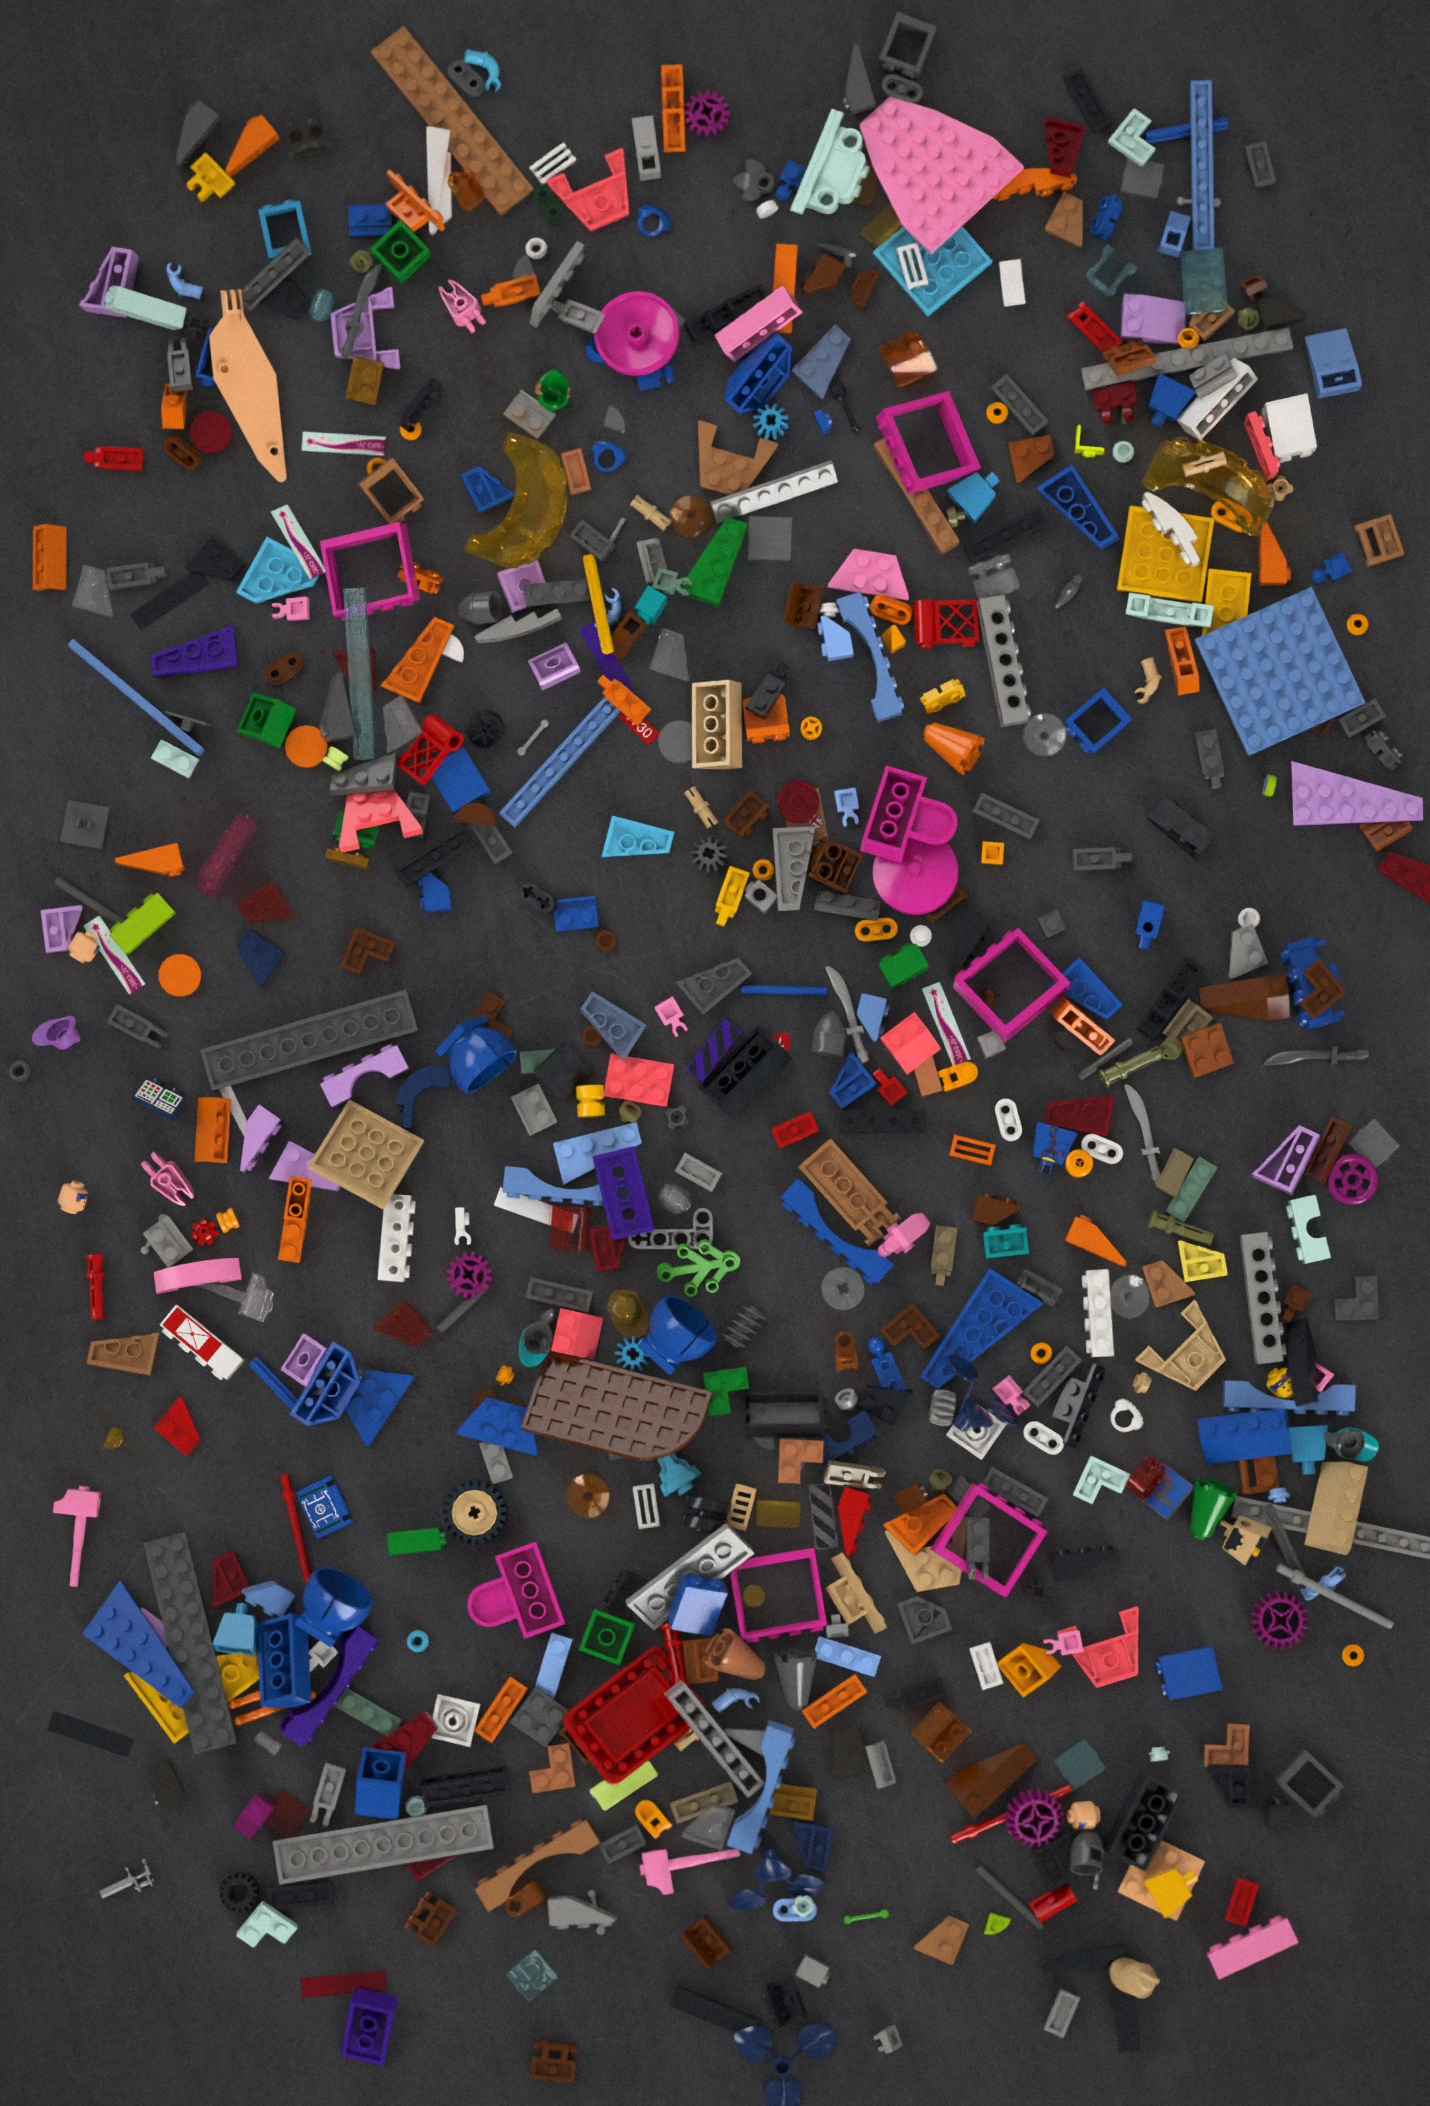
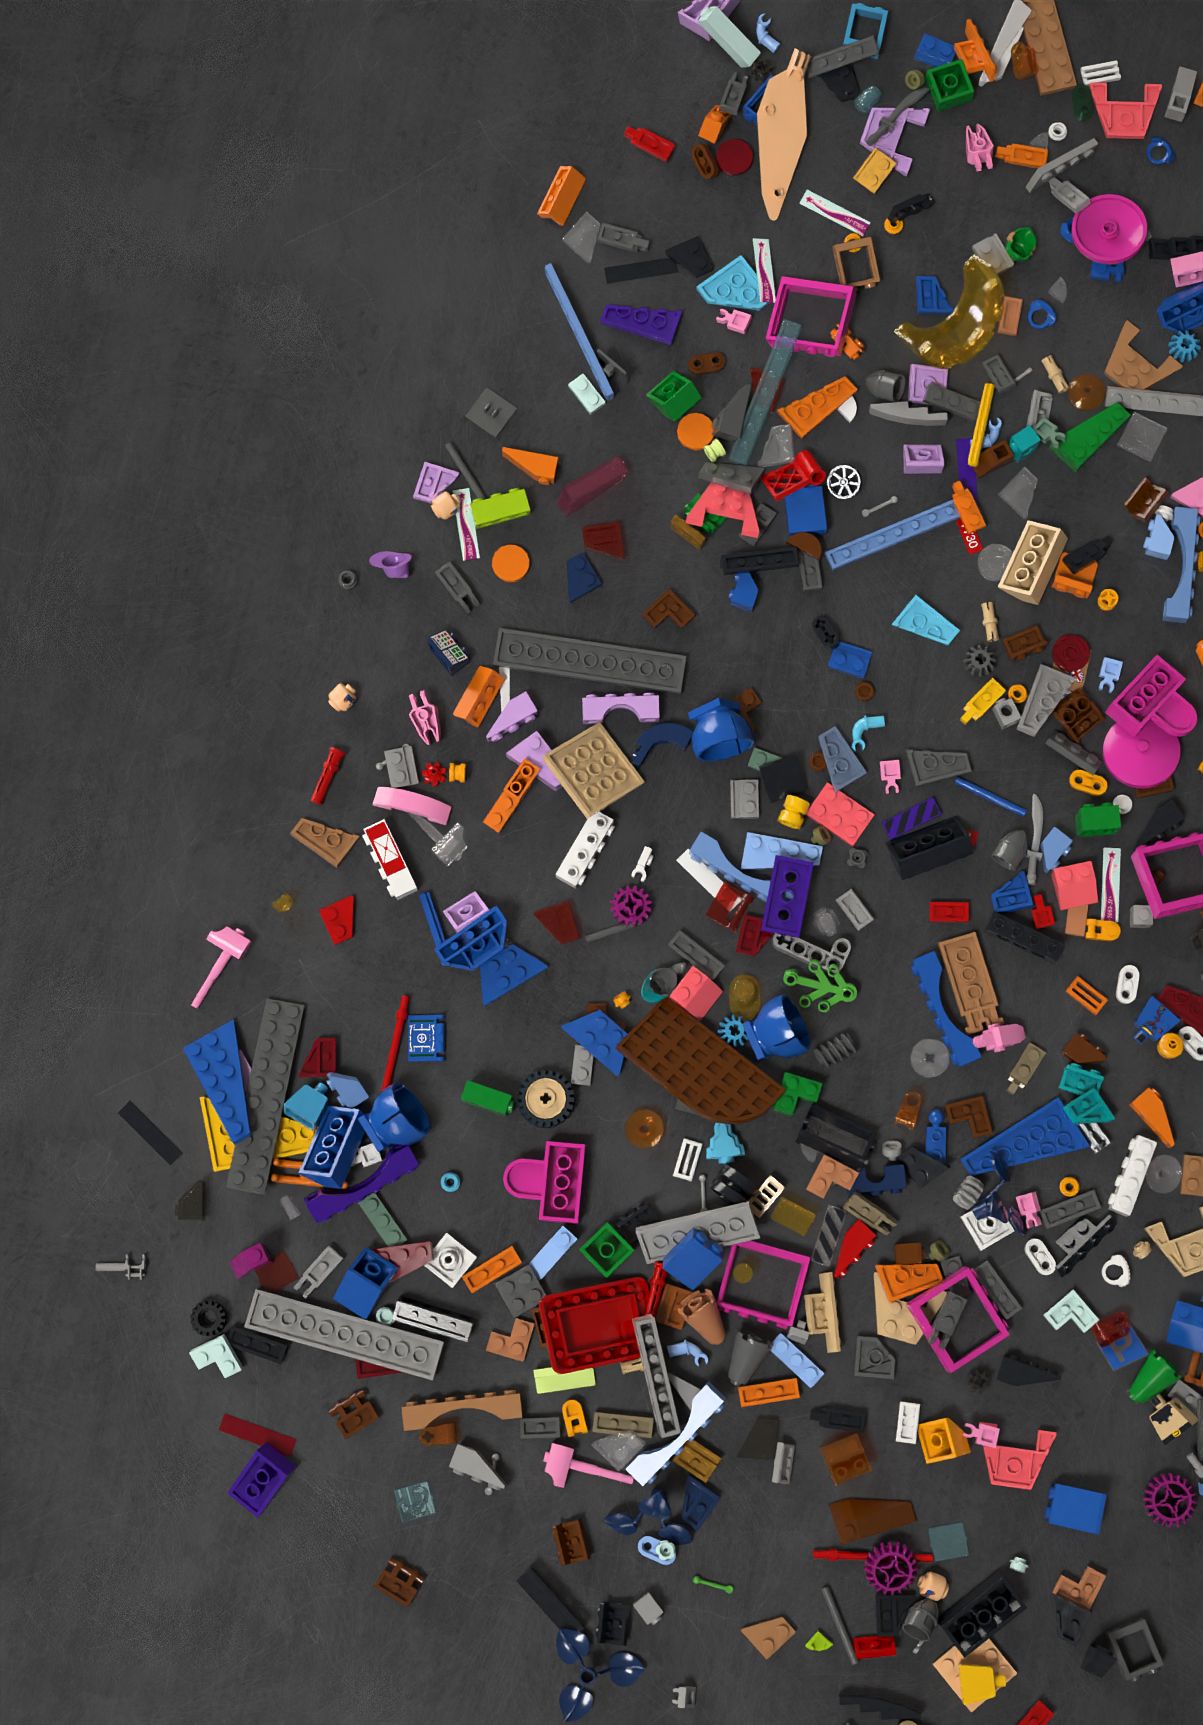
camera: 20 degrees right, 5 degrees down
none -> light grey hinge [699,1174,708,1213]
none -> medium azure piece [851,715,885,752]
none -> teal wing [1063,1087,1115,1124]

